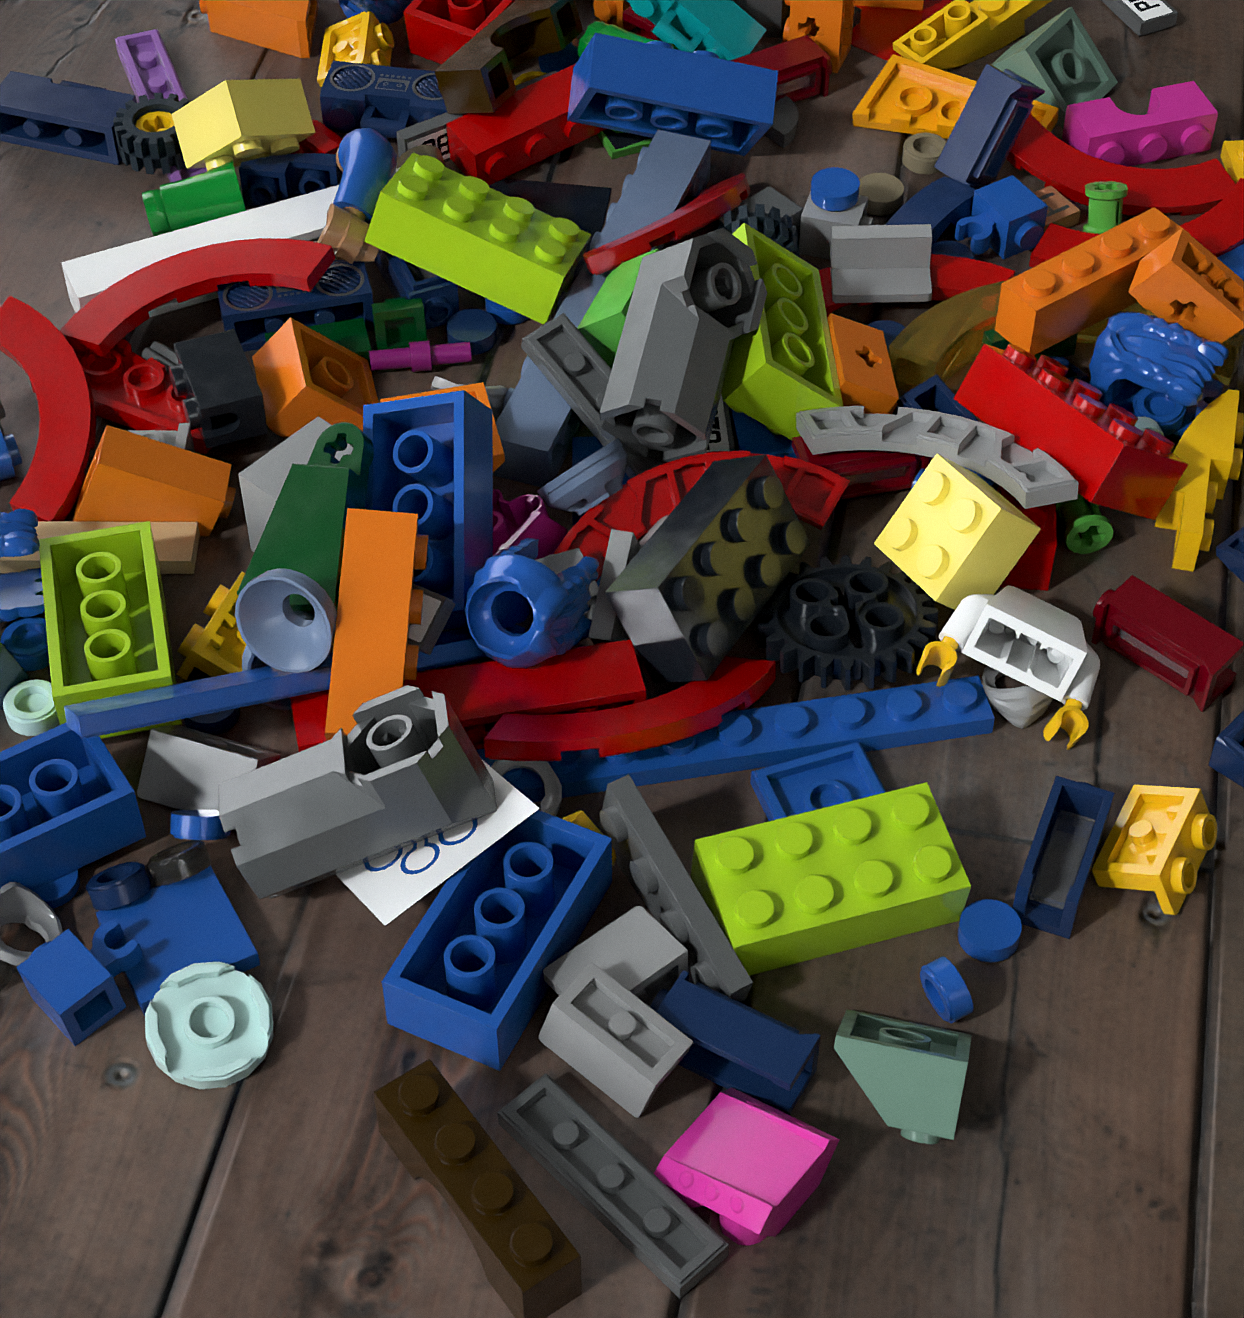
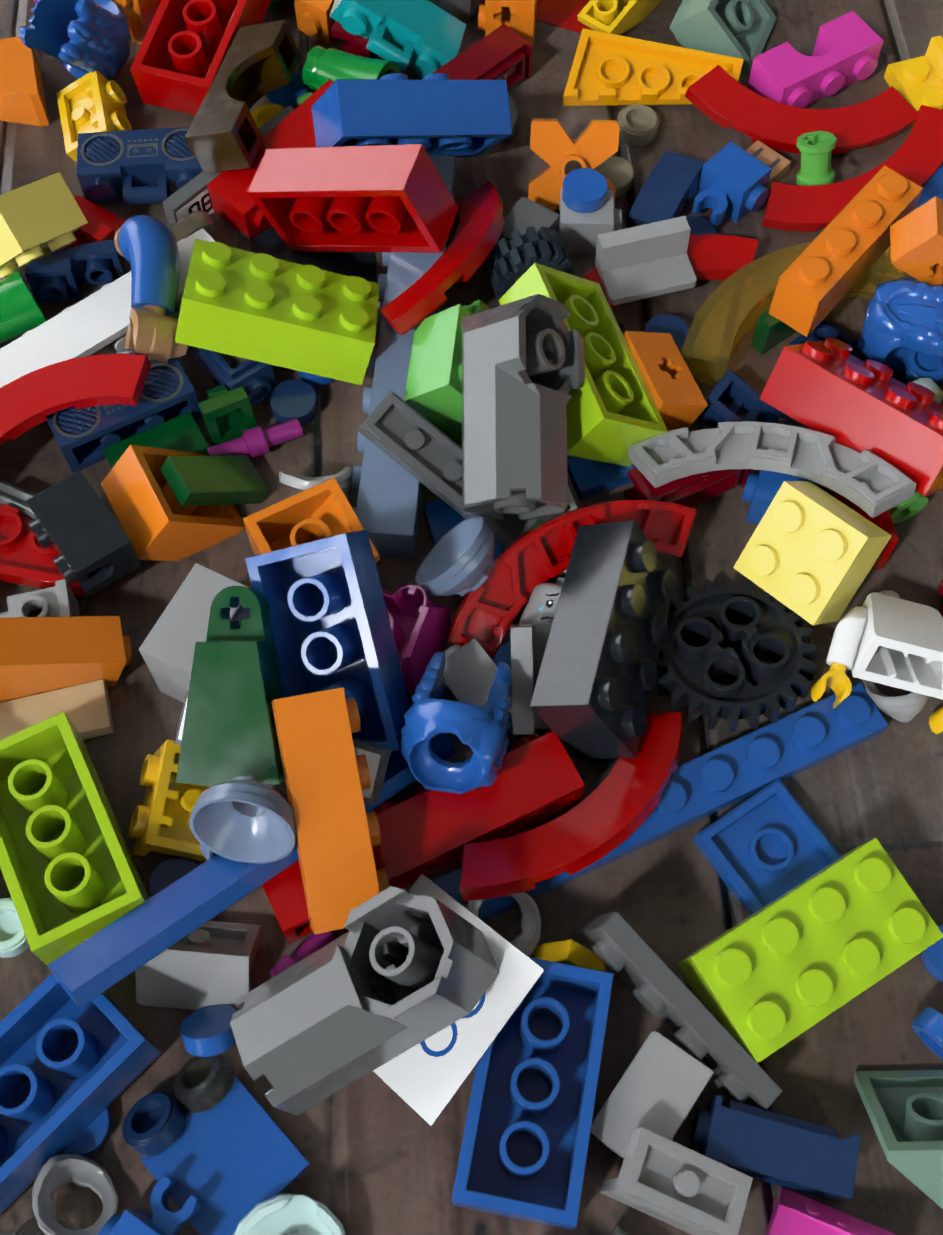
camera: 15 degrees left, 15 degrees up
dark blue window [934,63,1045,189] -> none
none -> dark green tile [160,455,269,507]
none -> red brick [247,144,459,253]
none -> orange plant [528,118,620,212]

